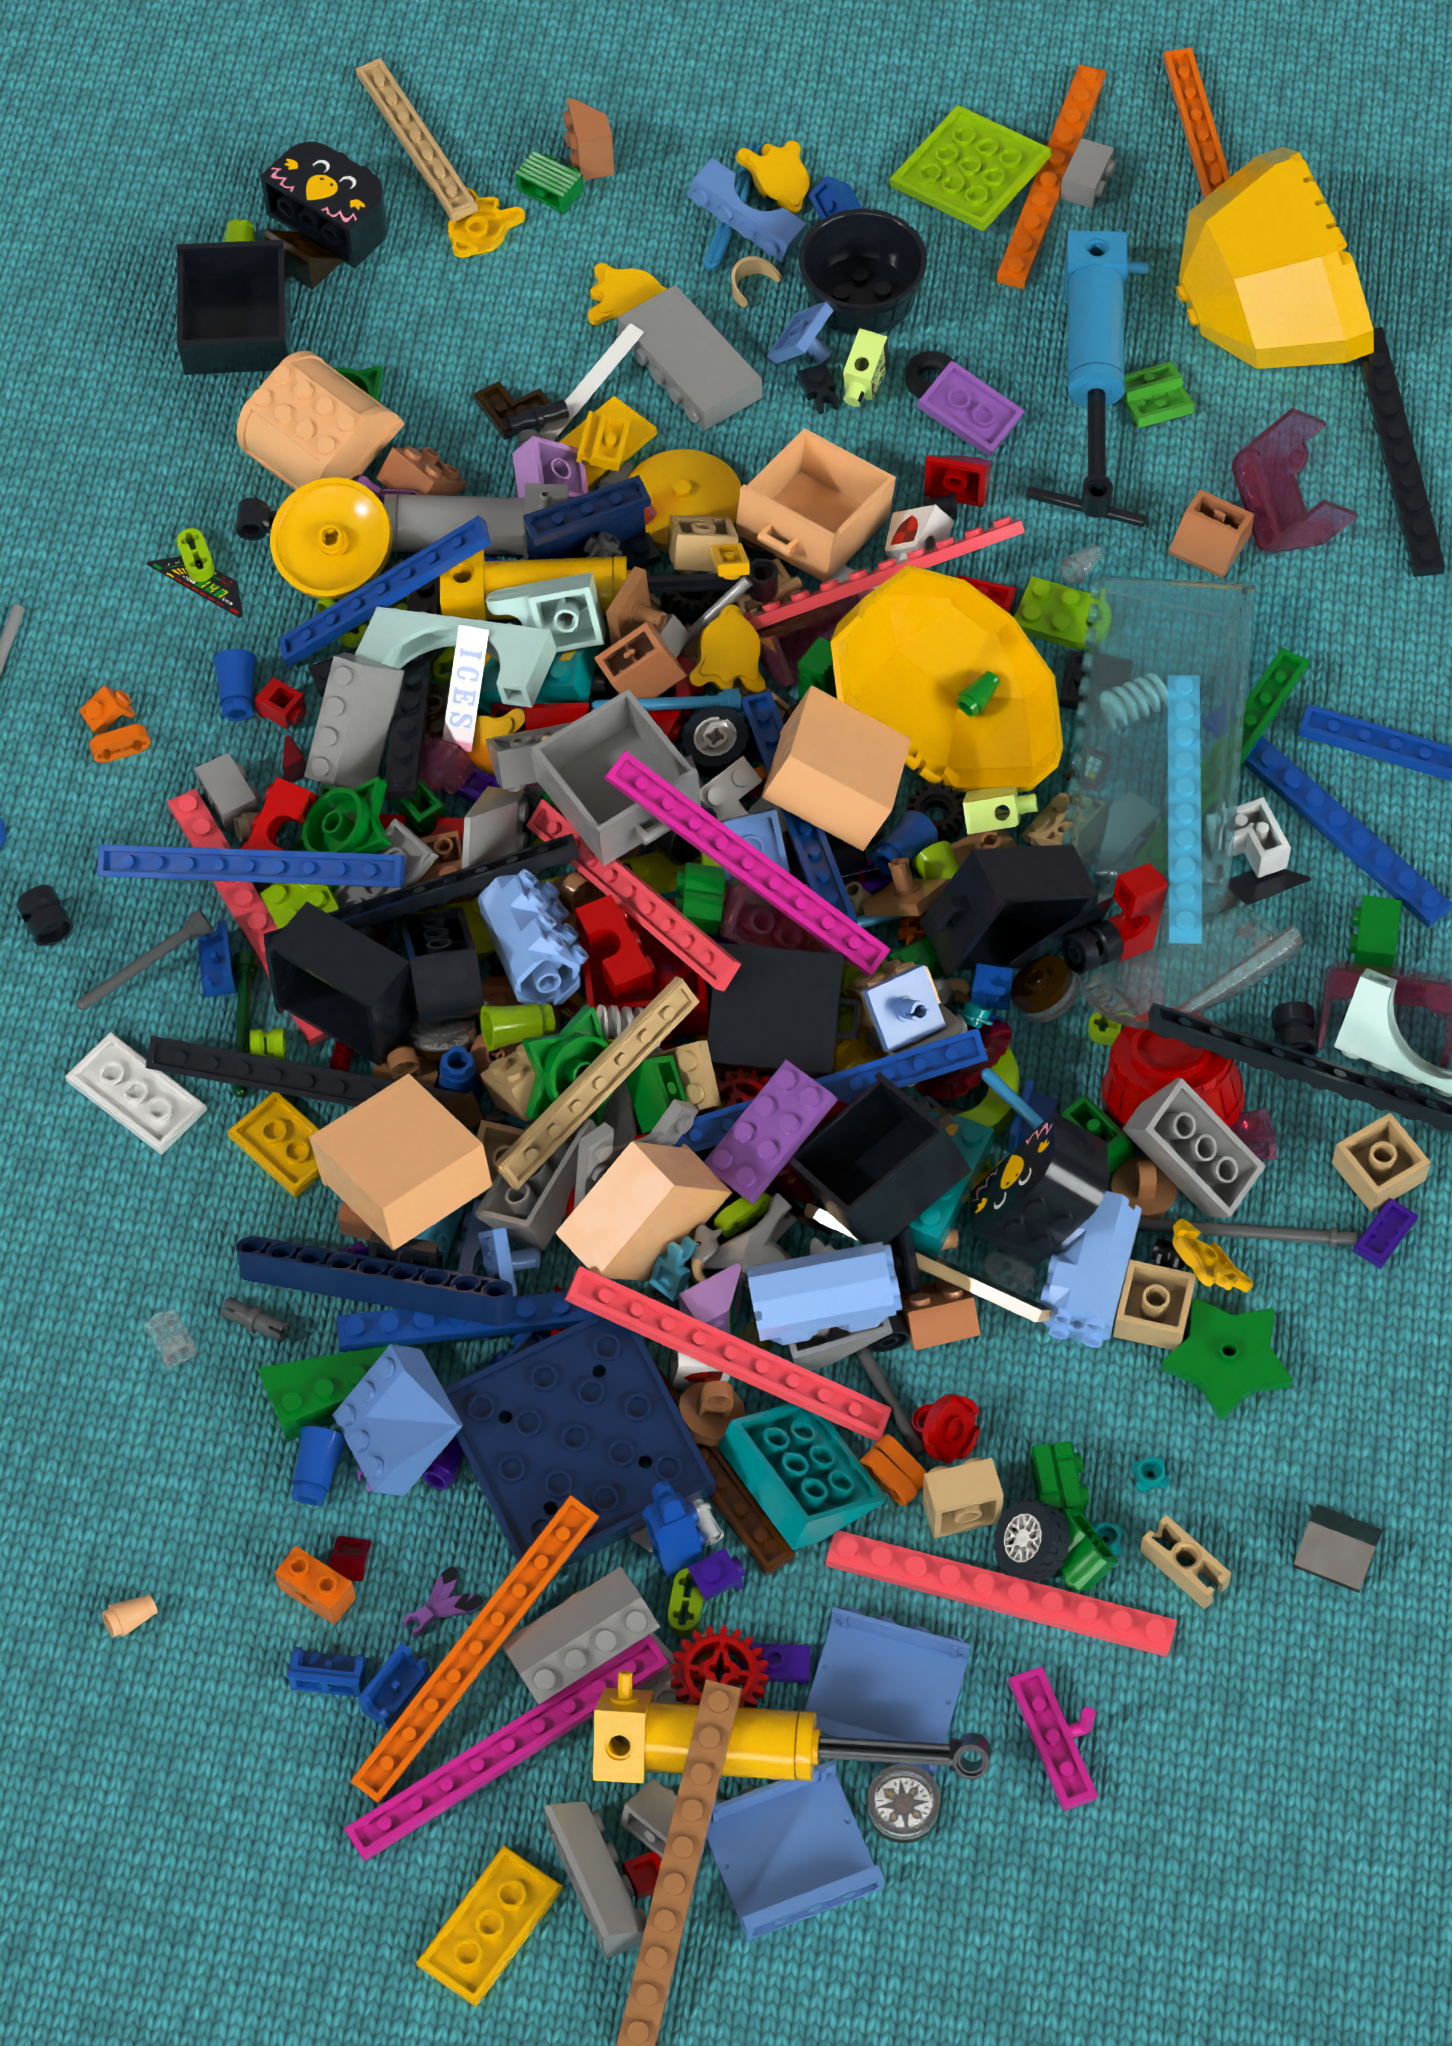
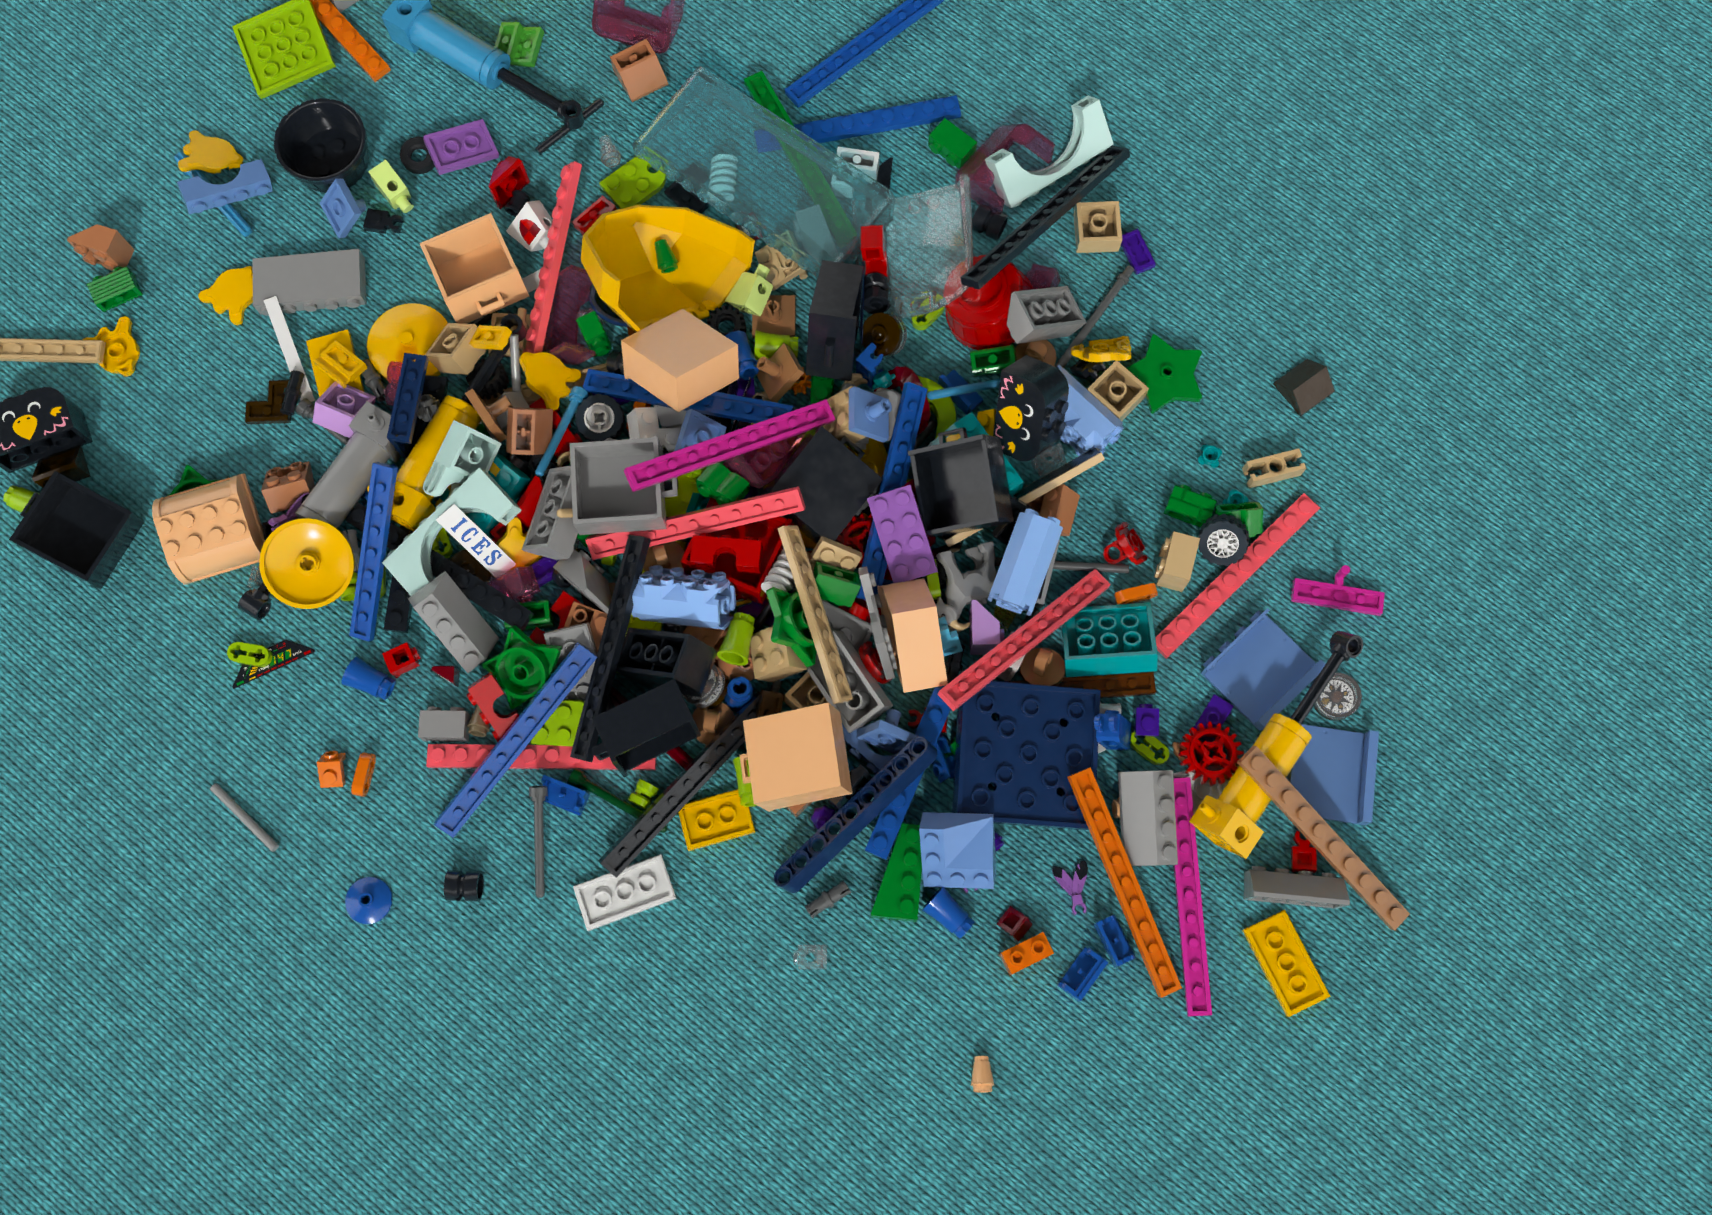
camera: 60 degrees left, 15 degrees up
light grey brick [620,1778,677,1858] -> none
tan helmet [731,256,782,308] -> none
blue panel [808,175,862,220] -> none
orange beam [873,1434,926,1491] -> none
medium azure plate [1167,675,1202,944] -> none

